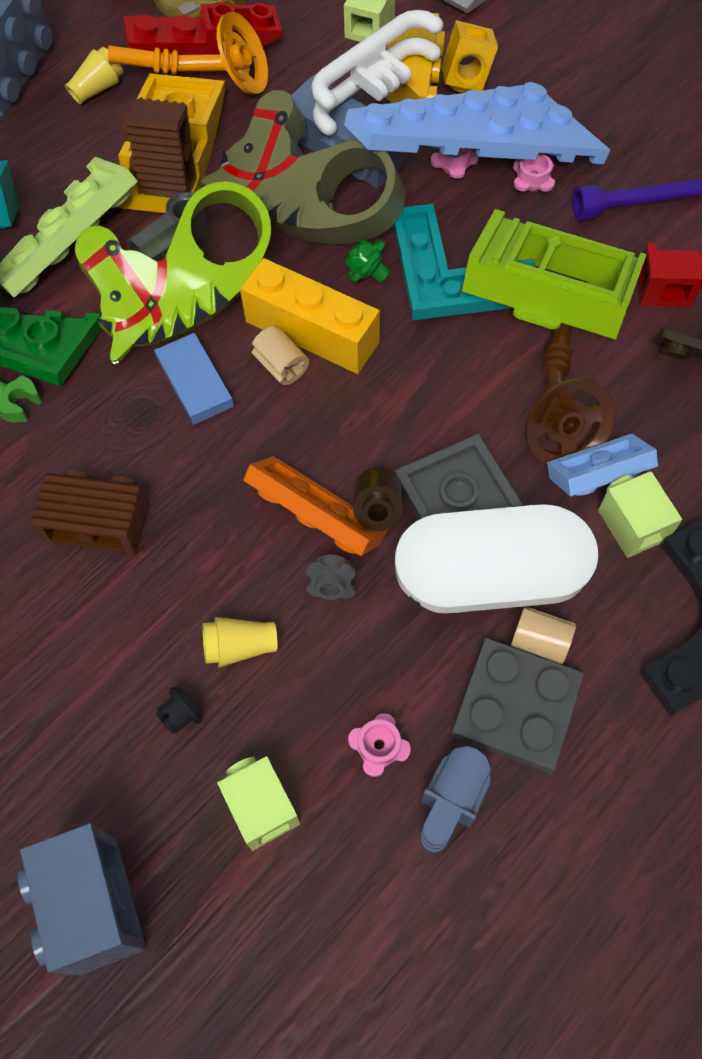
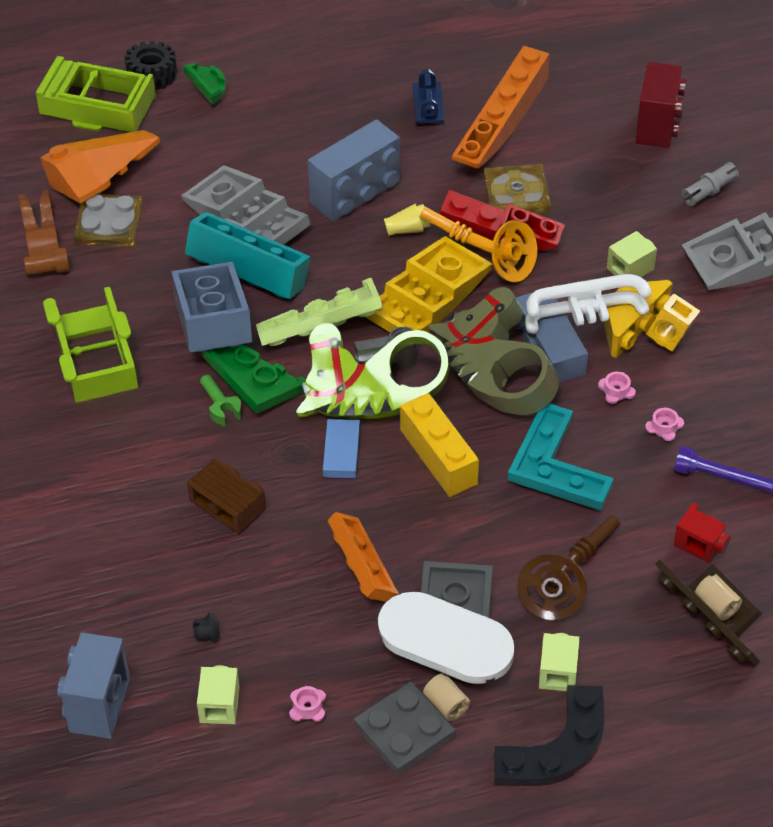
camera: 30 degrees right, 15 degrees down
reddish brown brick [122,97,196,197] -> none
light yellow cone [202,617,277,668] -> none
tan piece [251,326,309,385] -> none
dark grey plate [306,555,356,600] -> none
light blue wing [344,82,611,164] -> none
green plant [345,239,390,283] -> none
dark brown brick [353,467,403,531] -> none
sand blue arm [420,746,491,853] -> none
lime piece [462,209,647,340] -> none
light blue plate [547,433,658,497] -> none

